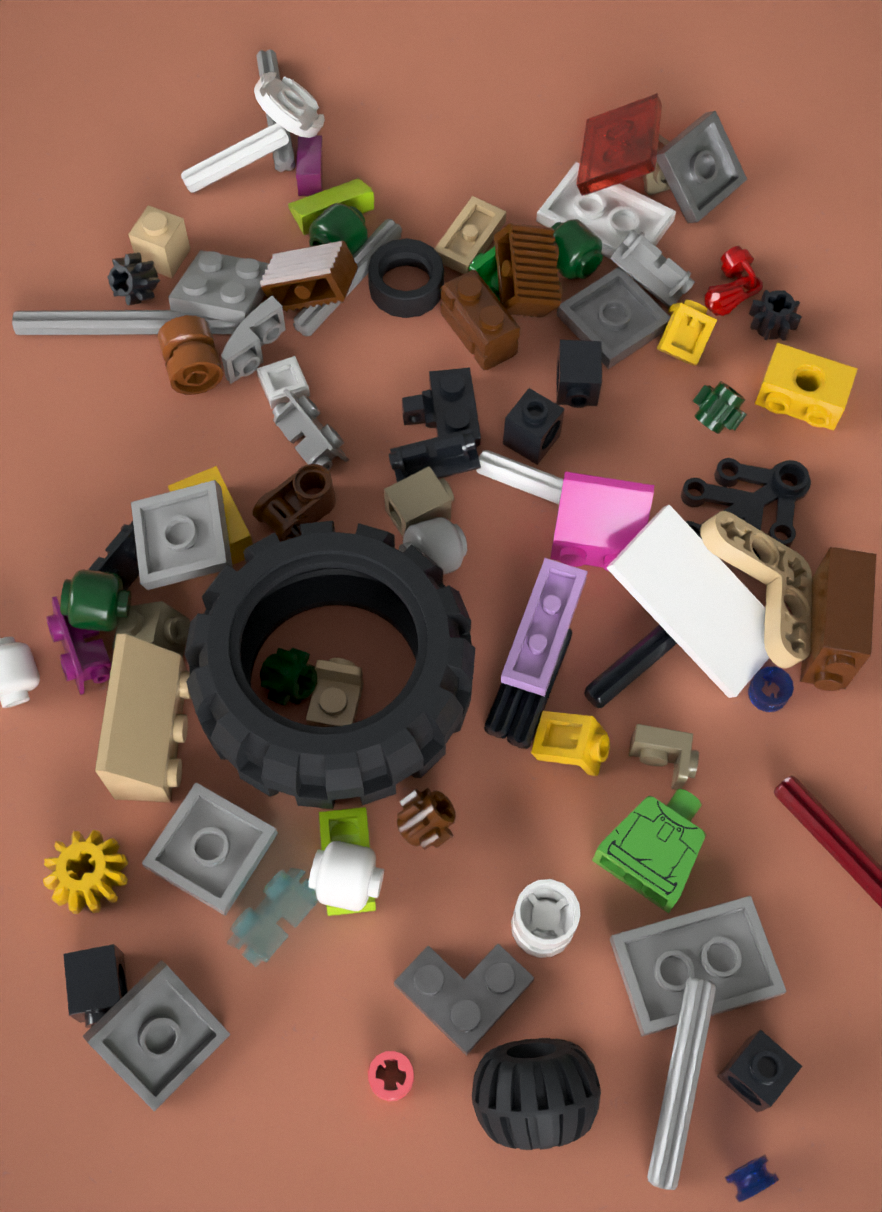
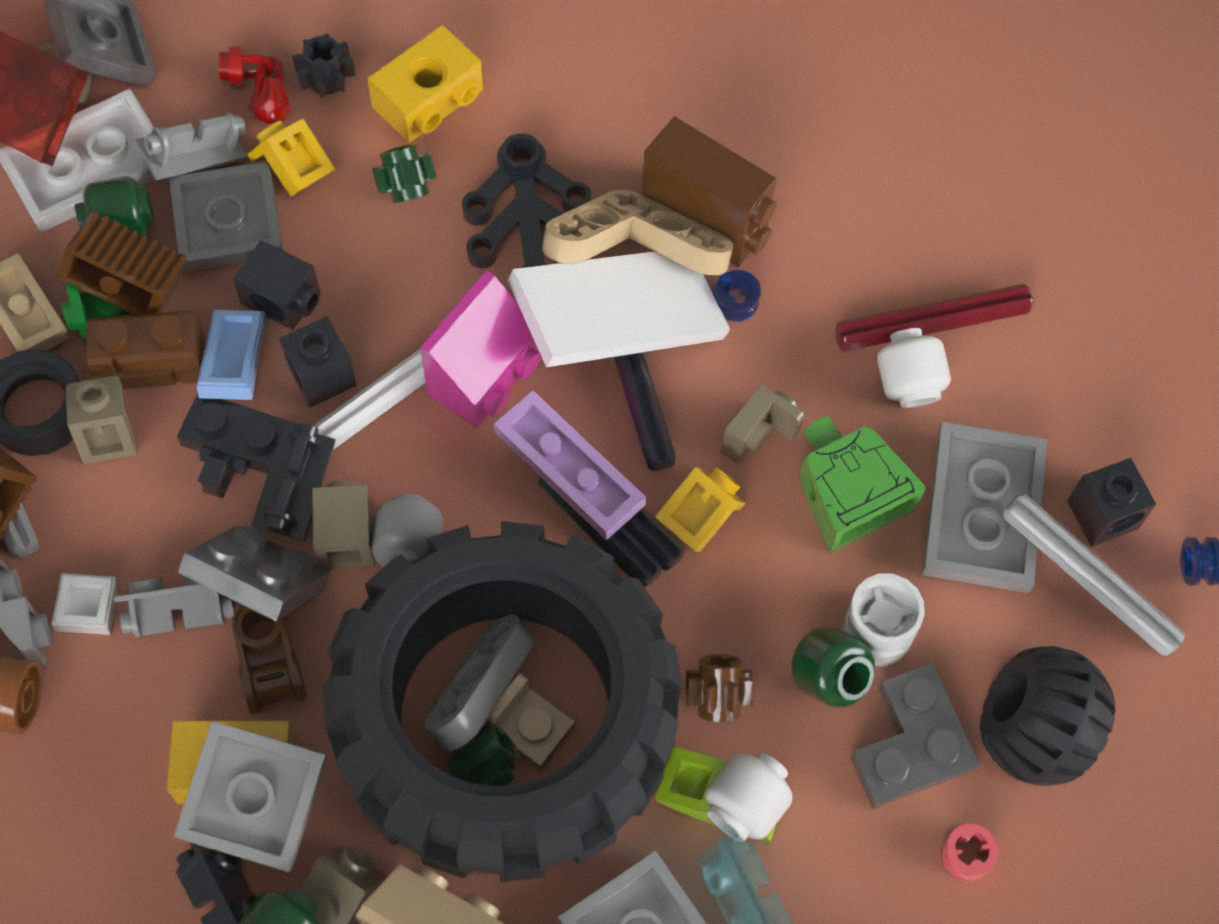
camera: 65 degrees left, 0 degrees up
none -> dark tan bracket [66,376,137,465]
none -> flat silver plate [178,525,331,621]
none -> light blue tile [197,310,267,400]
none -> light grey beam [424,614,535,751]
none -> dark green head [791,626,875,708]
none -> white head [877,328,951,408]

